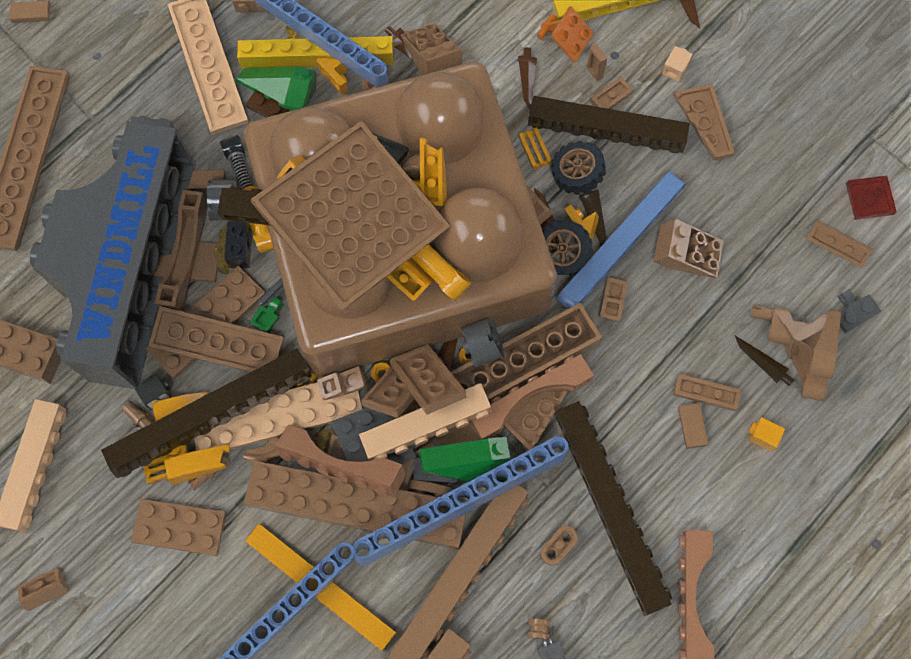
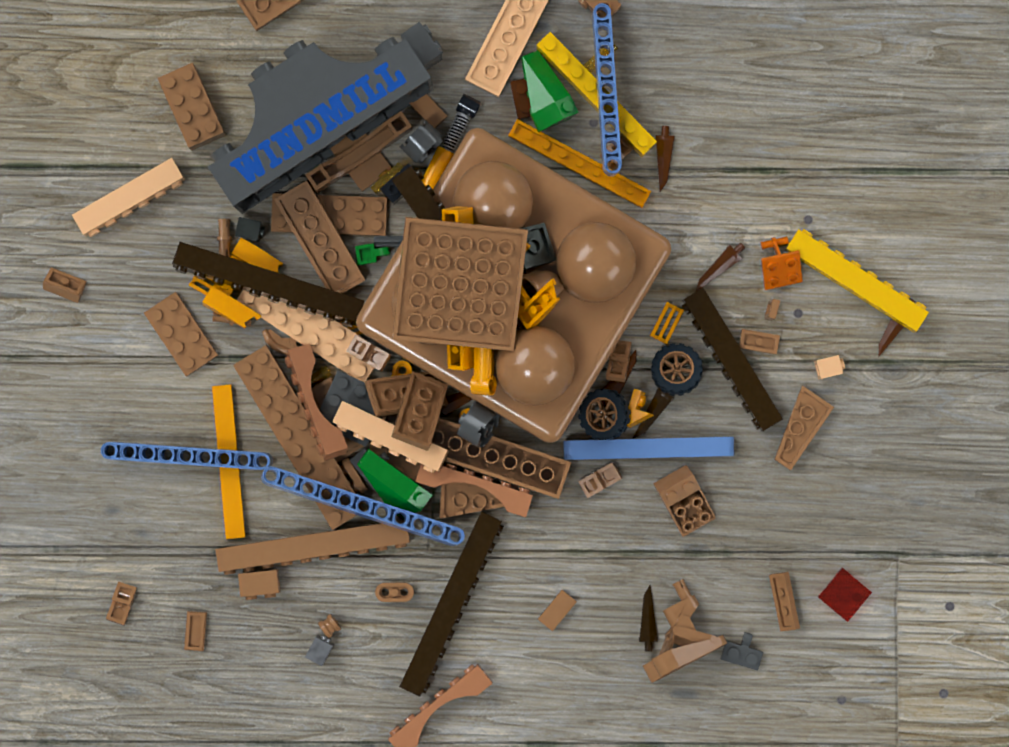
camera: 45 degrees right, 15 degrees up
light orange slope [316,58,348,96] -> none
medium nougat slope [401,23,462,75] -> none
medium nougat plate [673,374,741,411] -> none
light orange brick [748,417,785,452] -> none

